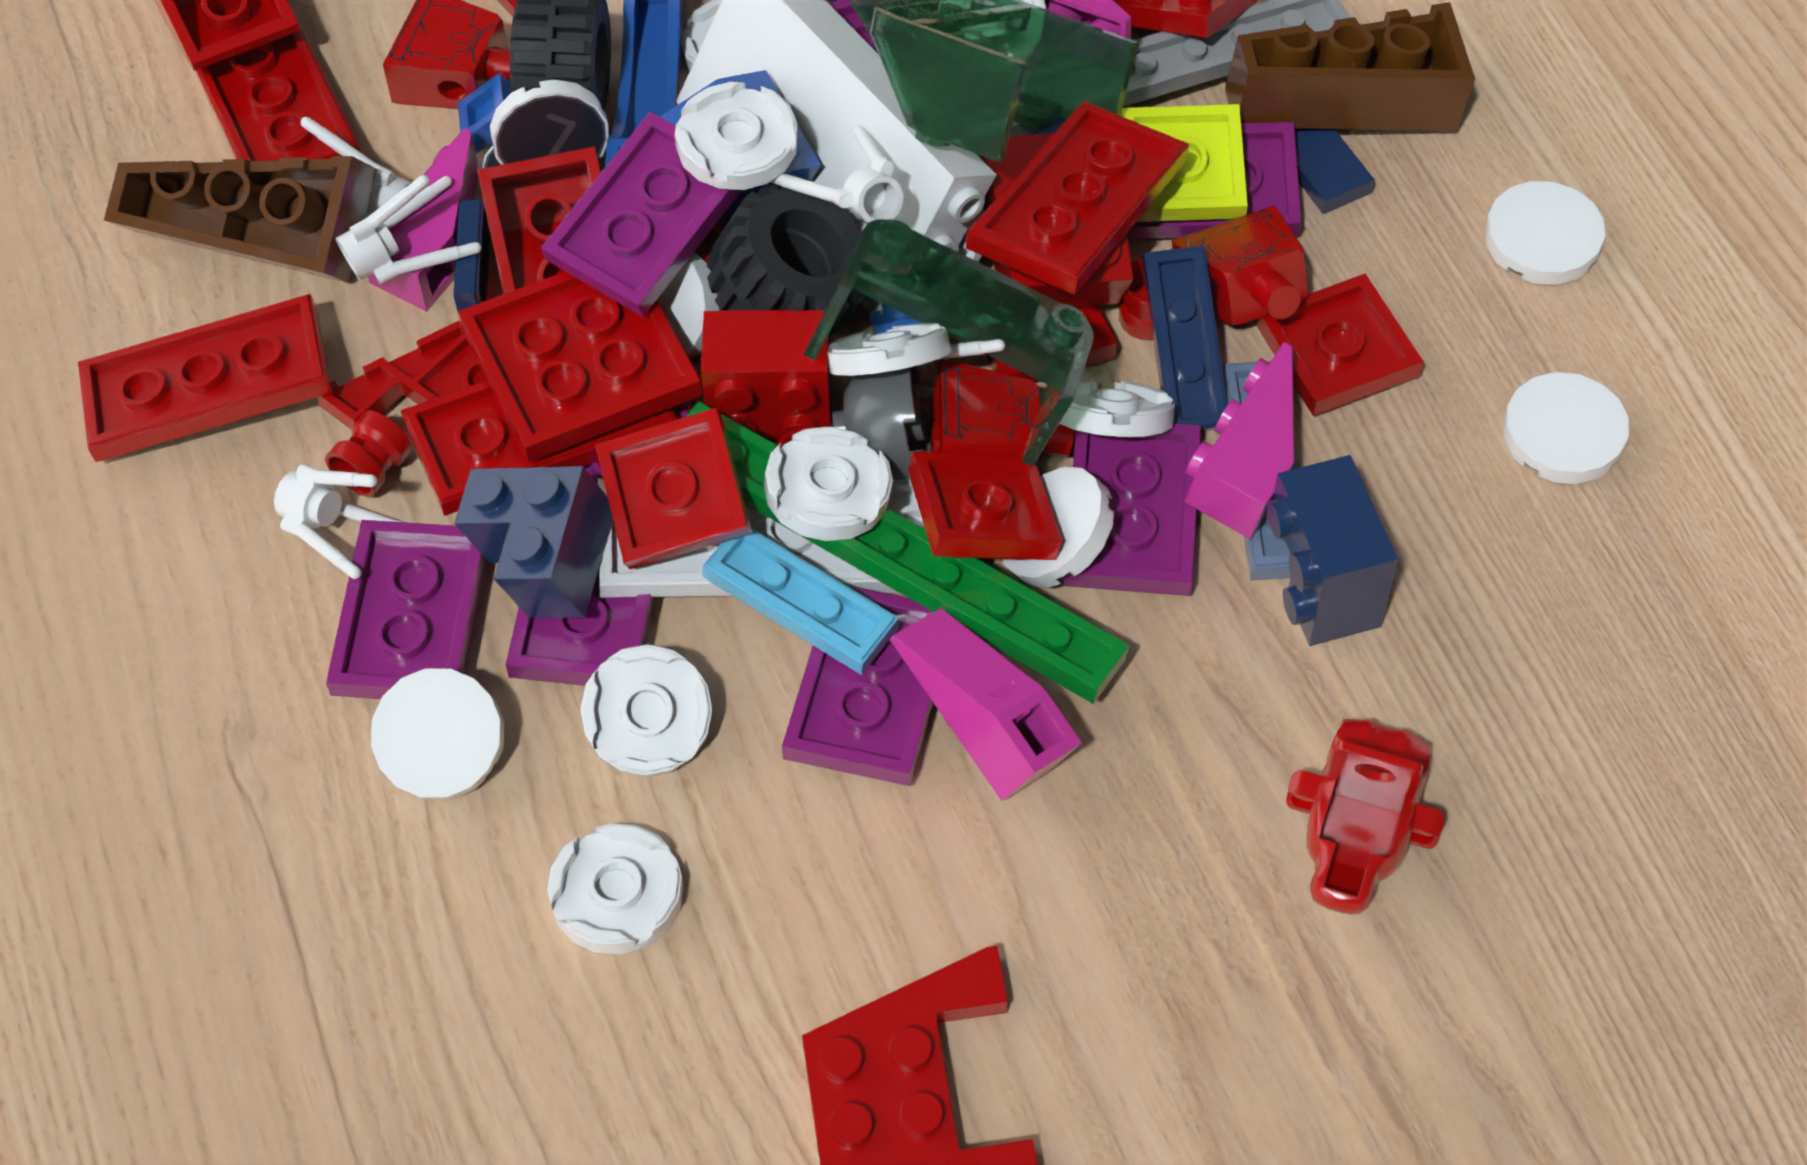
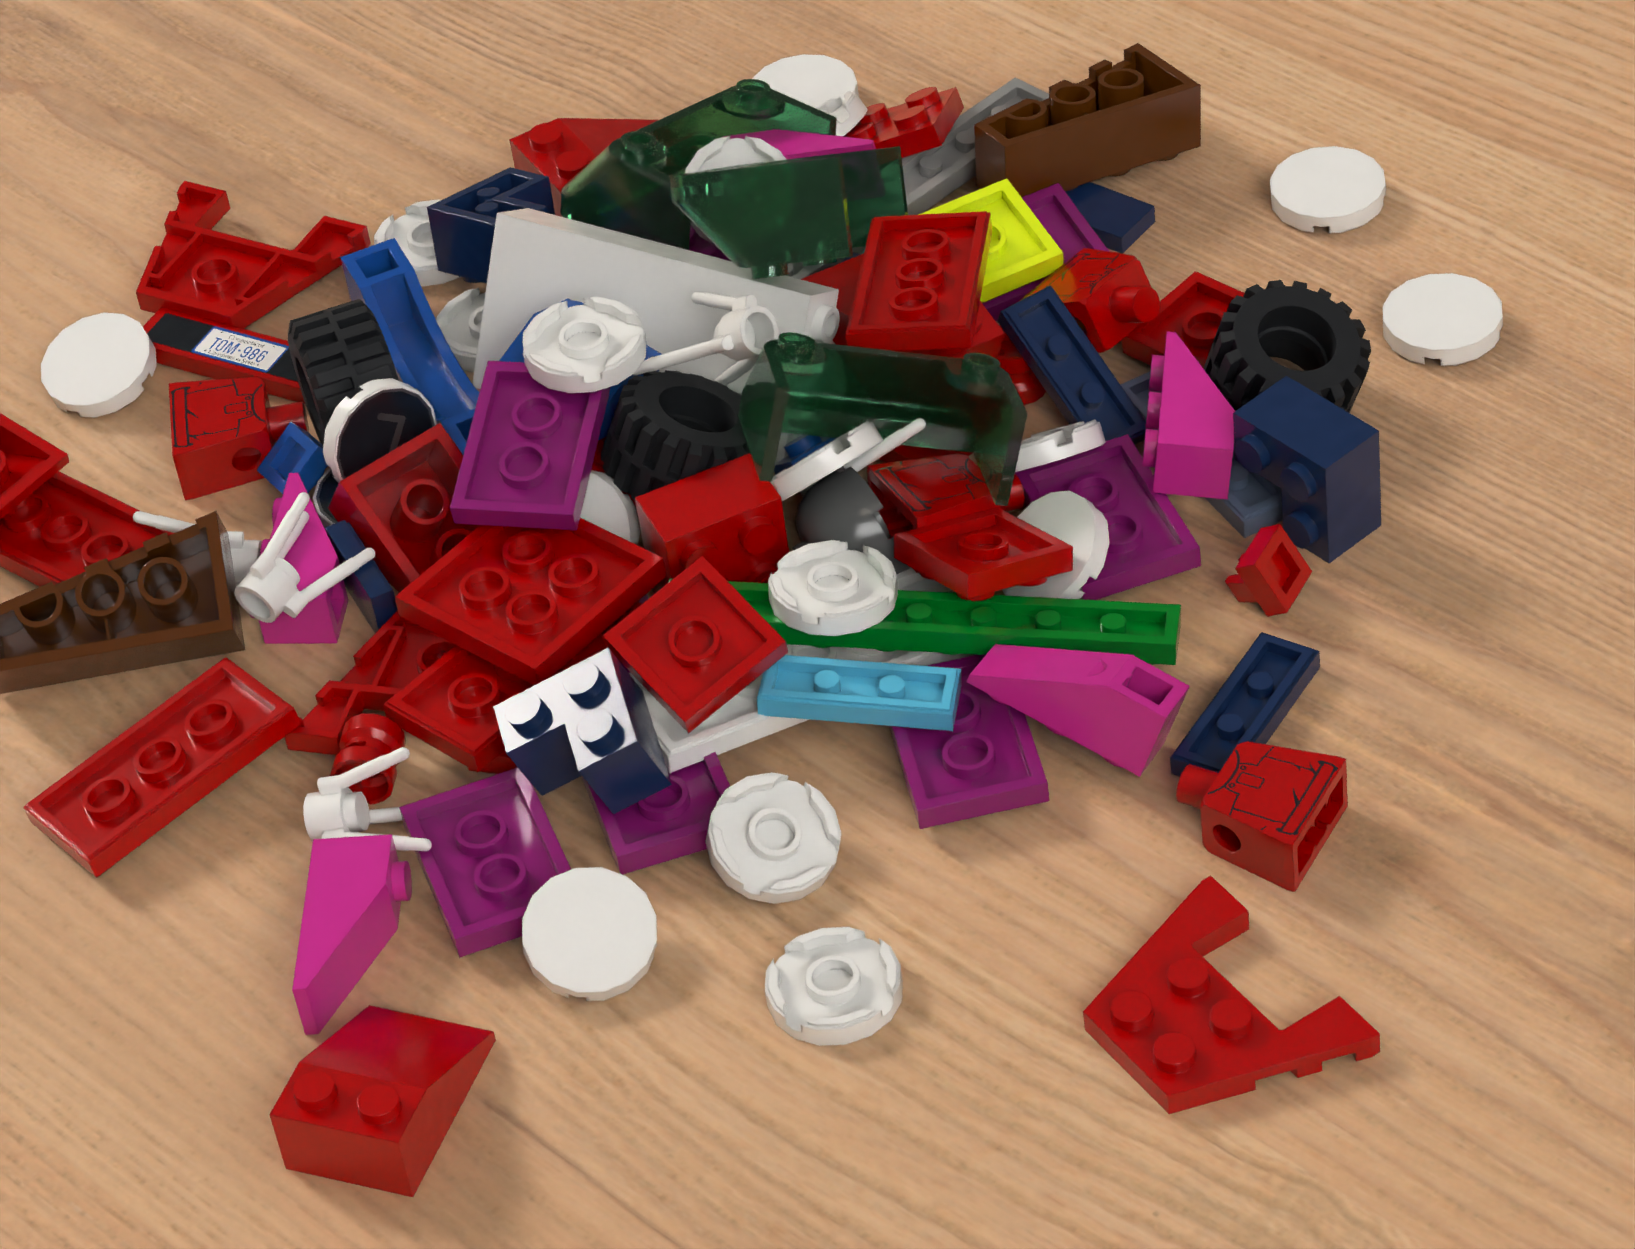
camera: 20 degrees left, 15 degrees down
red piece [1286,719,1445,915] -> none
none -> red slope [269,1005,496,1197]
none -> dark pink slope [292,834,412,1035]
none -> dark blue tile [1170,632,1320,777]
none -> red torso [1176,741,1348,892]
none -> black tyre [1204,280,1371,413]
none -> red tile [1225,524,1312,617]

